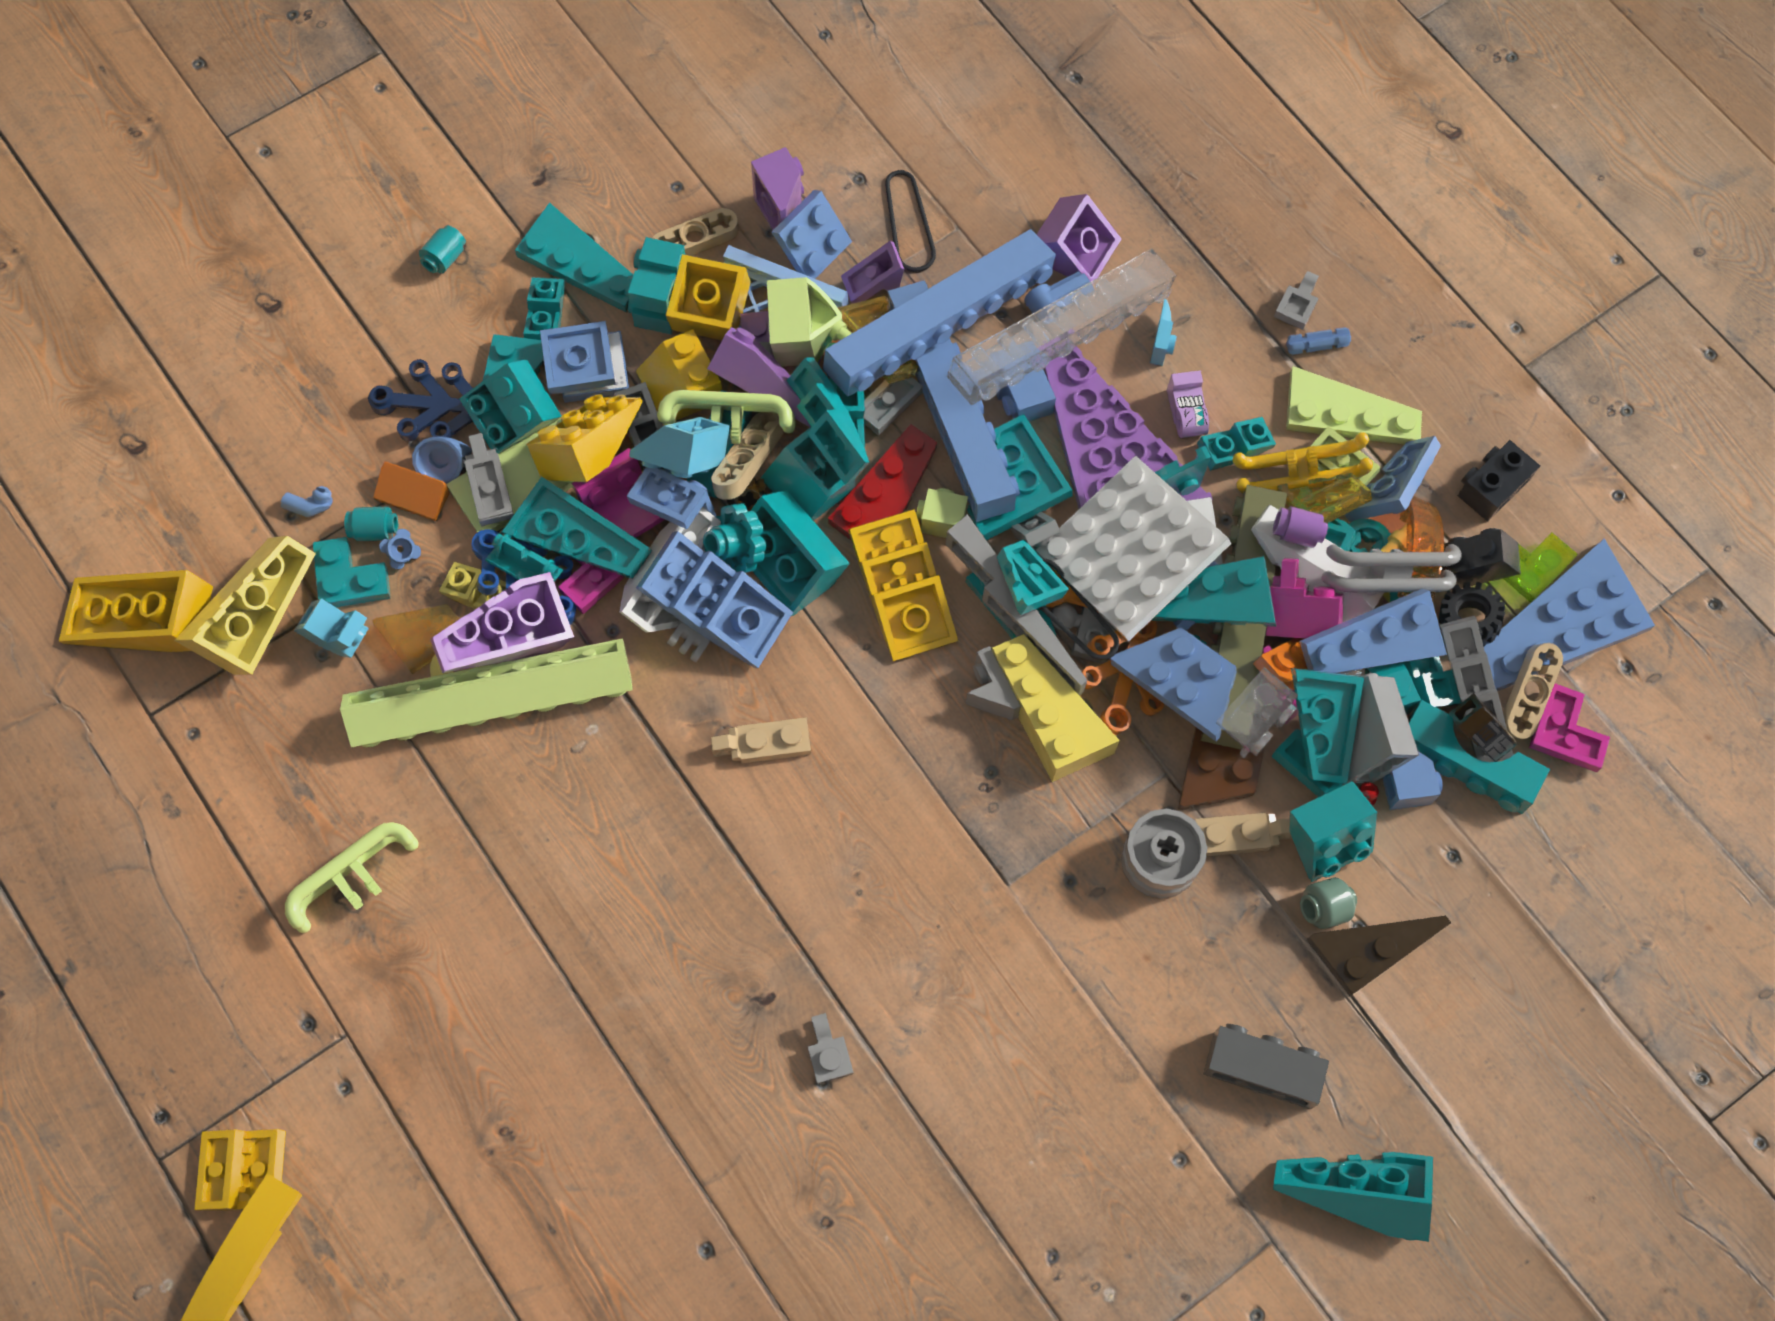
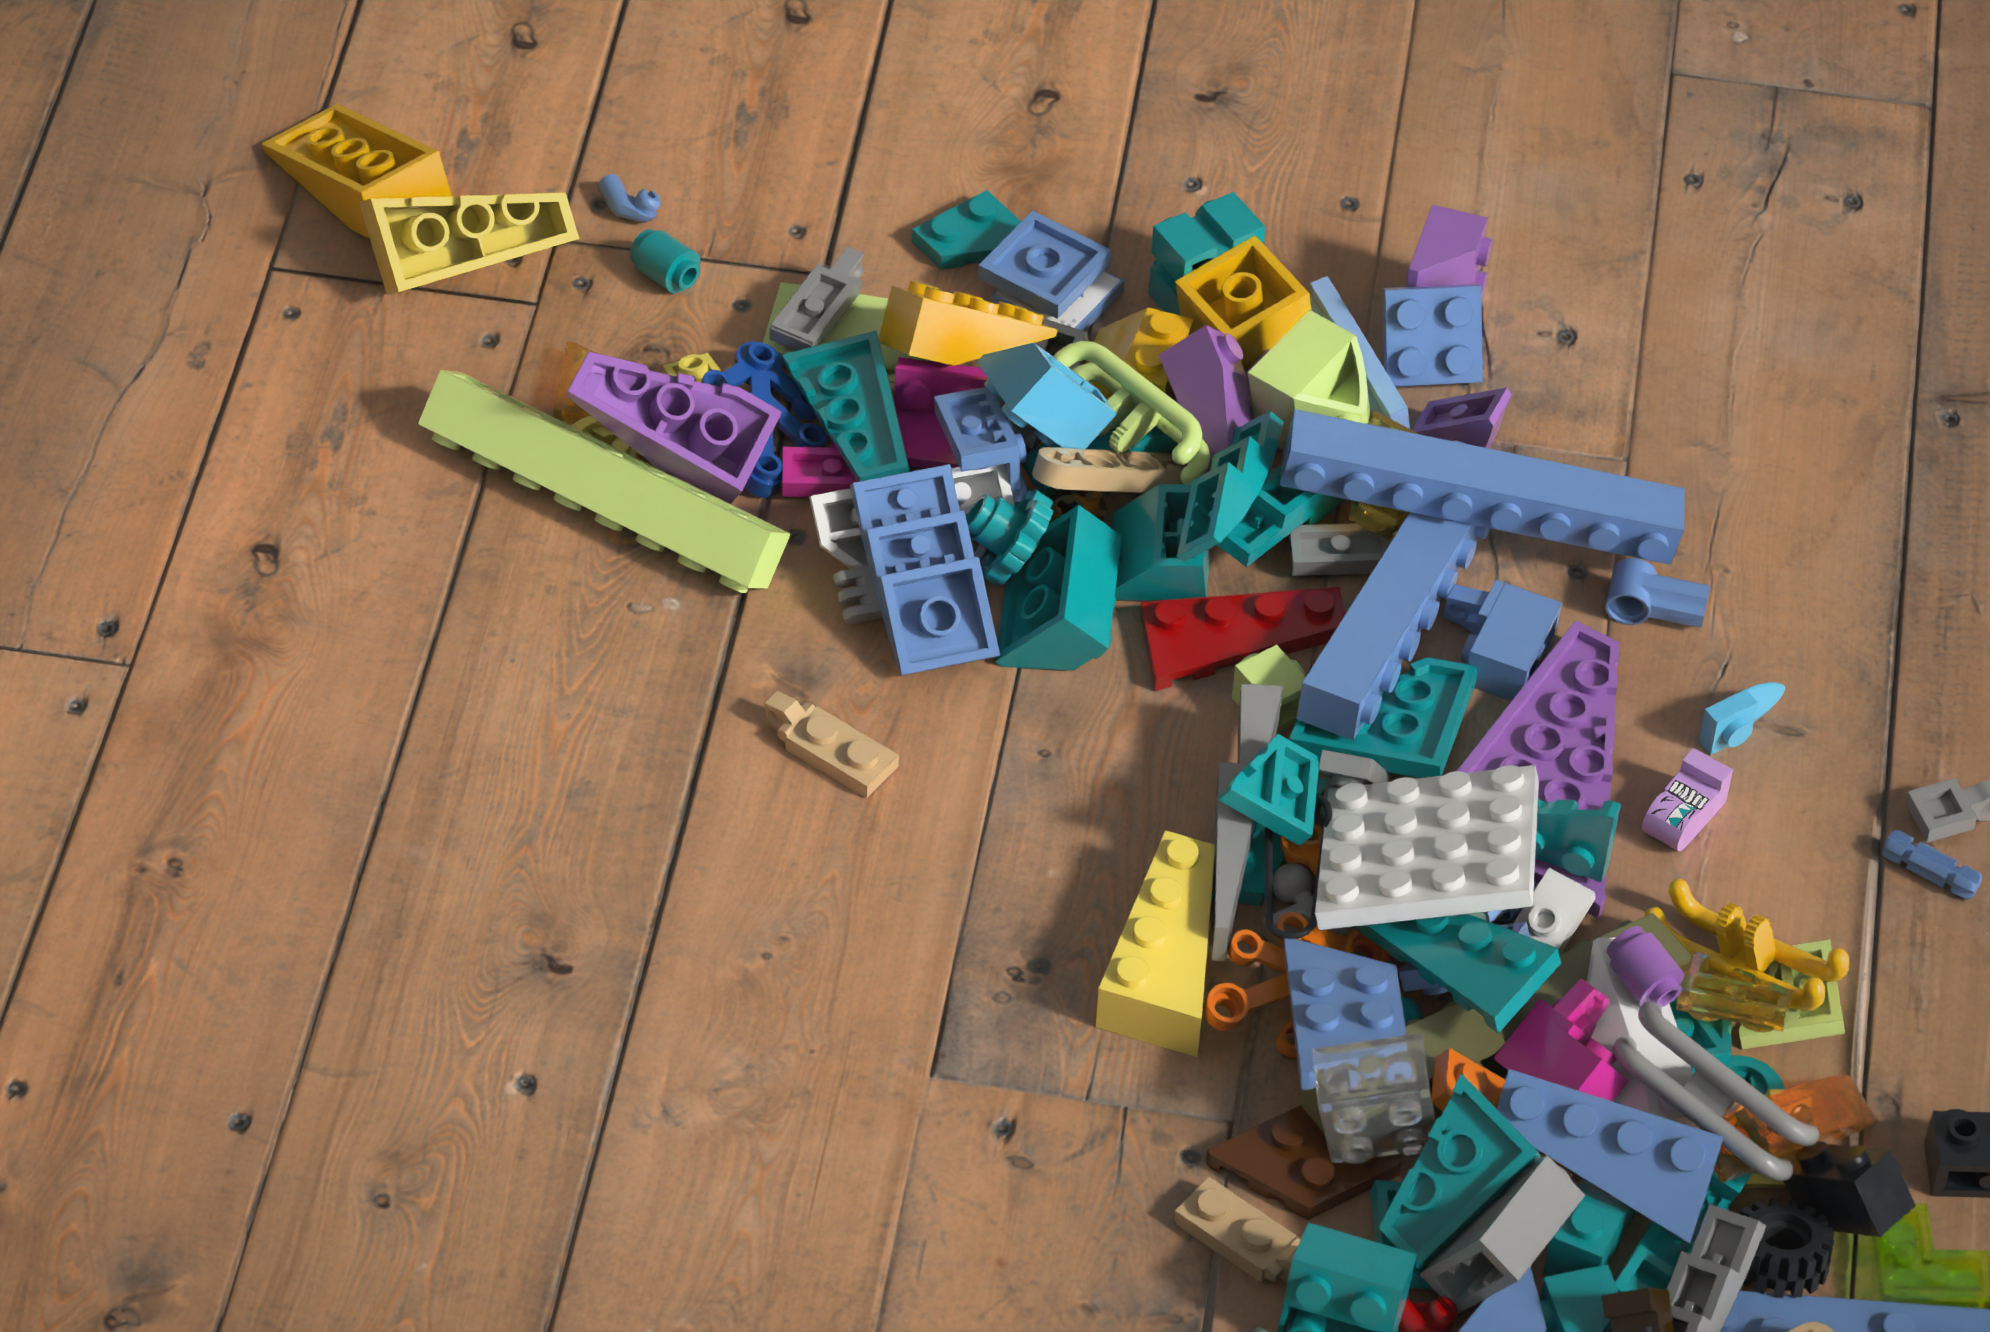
camera: 45 degrees right, 20 degrees down
yellowish green piece [285,822,418,933] -> none
medium azure brick [294,599,369,658] -> none
teal plate [313,537,391,607] -> none
dark blue plant [368,359,473,441] -> none
orange slope [373,461,450,521] -> none
medium blue plate [379,529,421,569] -> none
medium blue piece [412,436,472,484] -> none
teal brick [419,225,466,274] -> none
teal slope [459,359,562,454] -> none
teal hinge [485,534,563,582] -> none
teal wing [515,202,633,312] -> none
teal slope [523,277,564,340] -> none
tan beam [652,208,739,256] -> none
light grey plate [808,1013,854,1084] -> none
yellow slope [848,509,958,661] -> none
black piece [885,170,936,272] -> none
clear brick [947,248,1177,406] -> none
light grey slope [966,646,1021,720] -> none
medium lavender slope [1037,194,1121,287] -> none
light grey wheel [1121,808,1207,899] -> none
teal slope [1197,417,1276,471] -> none
yellowish green wing [1286,366,1422,445] -> none
medium blue wing [1343,436,1441,522] -> none

